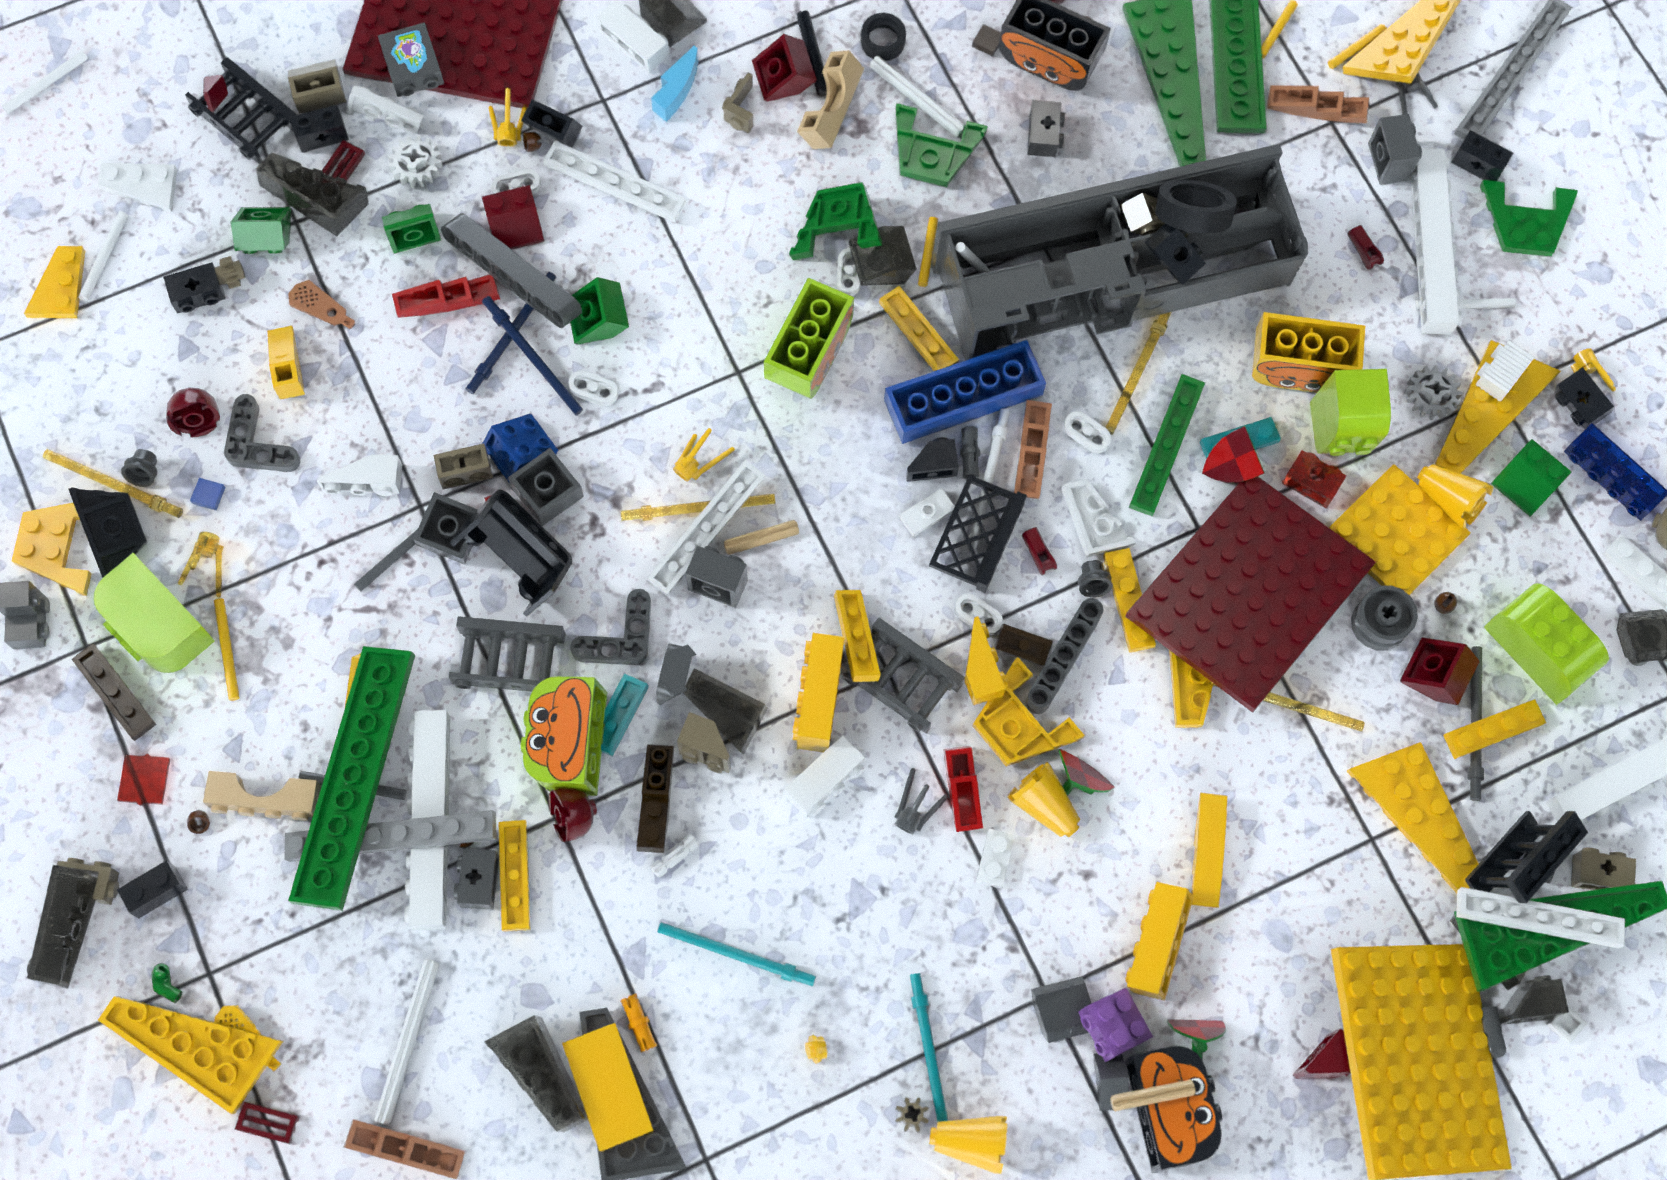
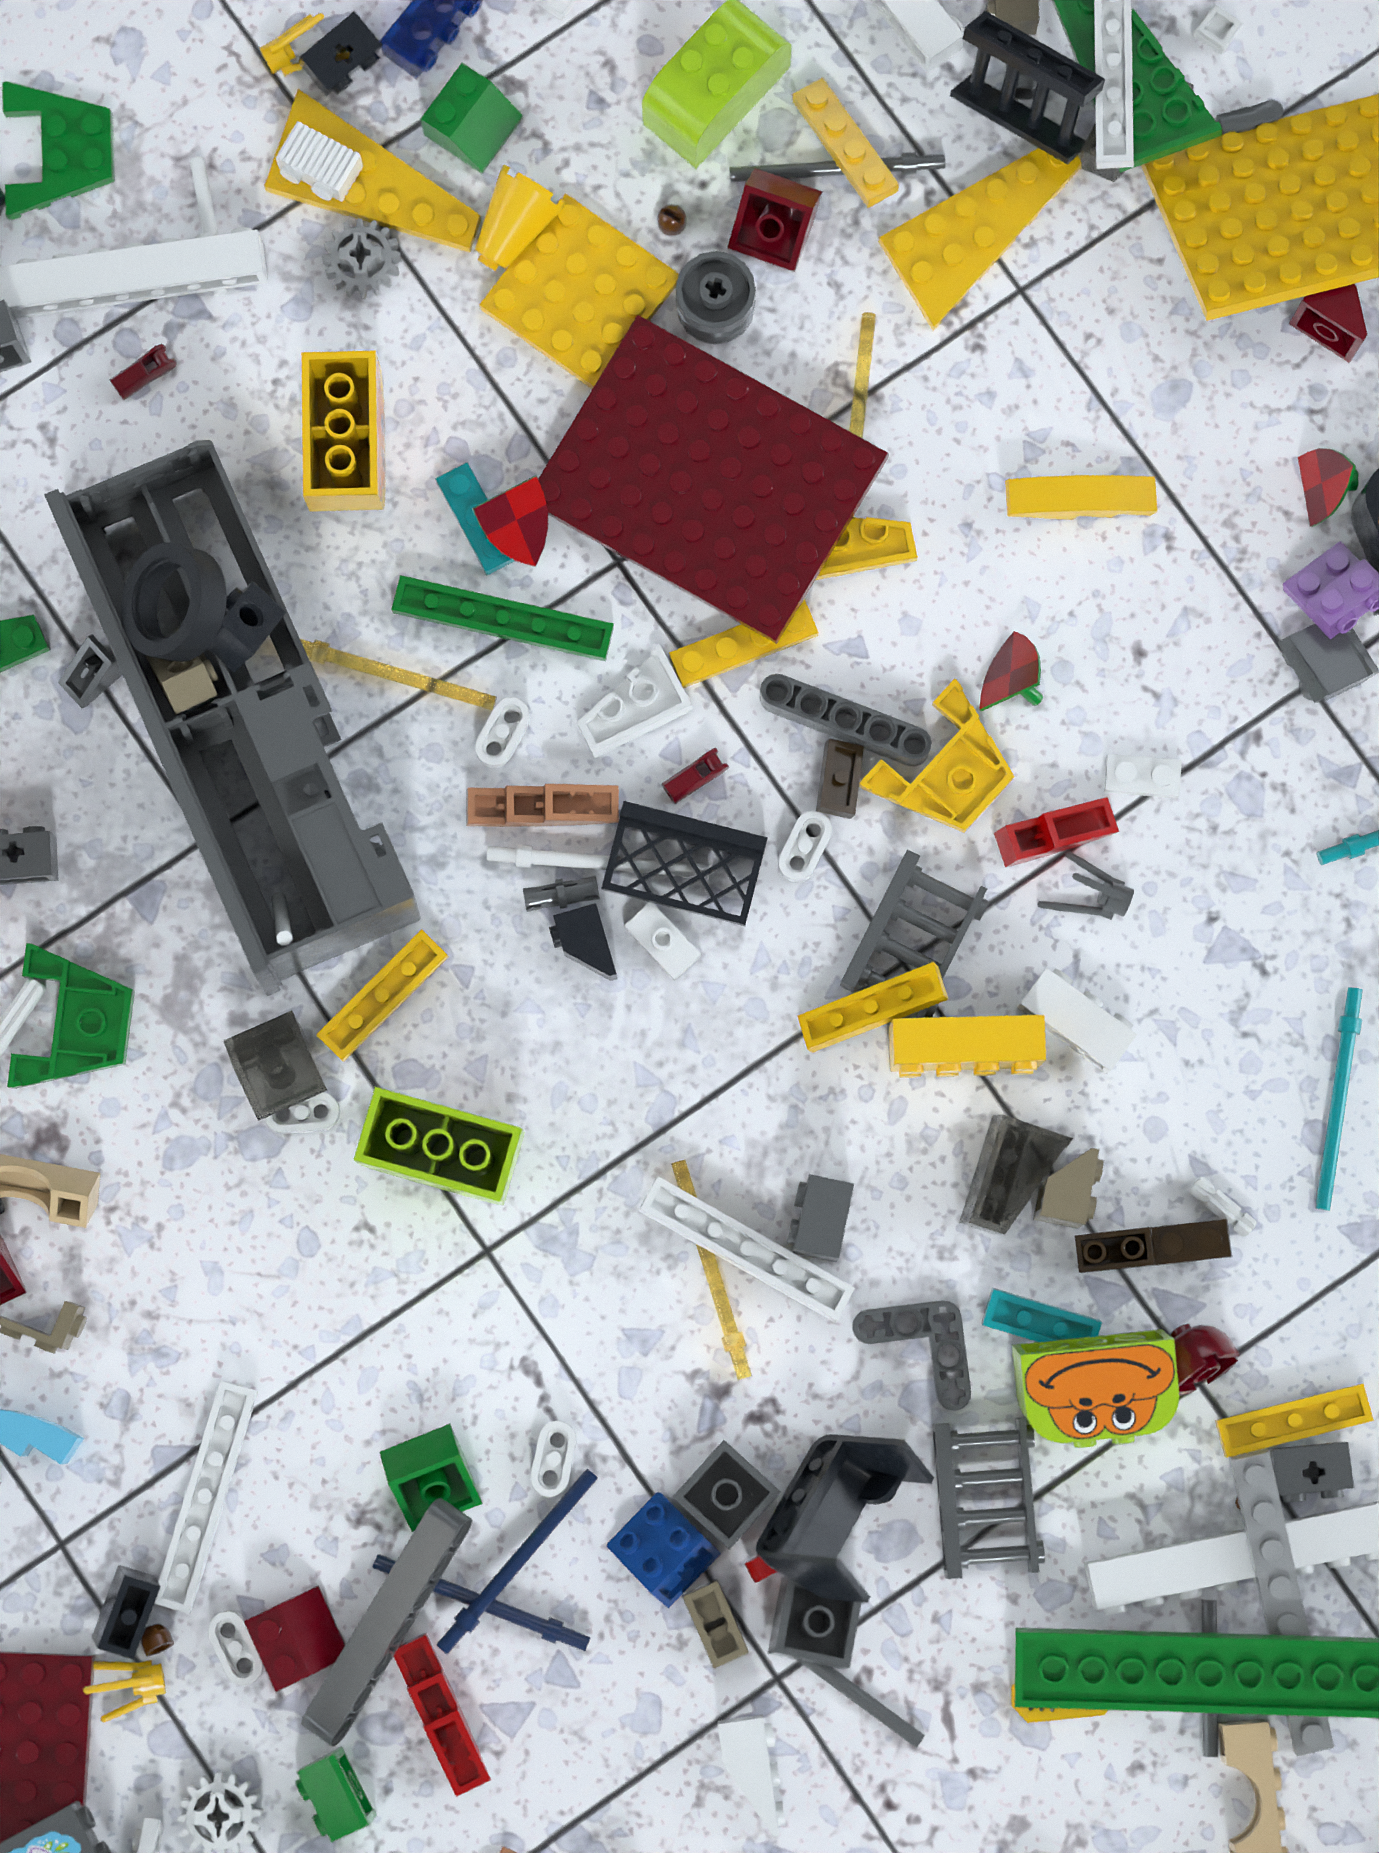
camera: 95 degrees left, 10 degrees up
dark grey slope [656,643,697,705] -> none
yellow plant [673,428,735,482] -> none
tan axle [724,520,799,555] -> none
green wing [789,182,882,260] -> none
blue brick [884,340,1046,444] -> none
yellow bar [918,217,938,287] -> none
yellow slope [964,616,1008,706] -> none
yellow cone [1007,762,1080,837] -> none
dark grey piece [1078,560,1113,598] -> none
yellow brick [1126,882,1194,1001] -> none
clear red brick [1282,450,1347,509] -> none
lime brick [1310,369,1391,456] -> none
clear smoke slope [1499,975,1569,1025] -> none

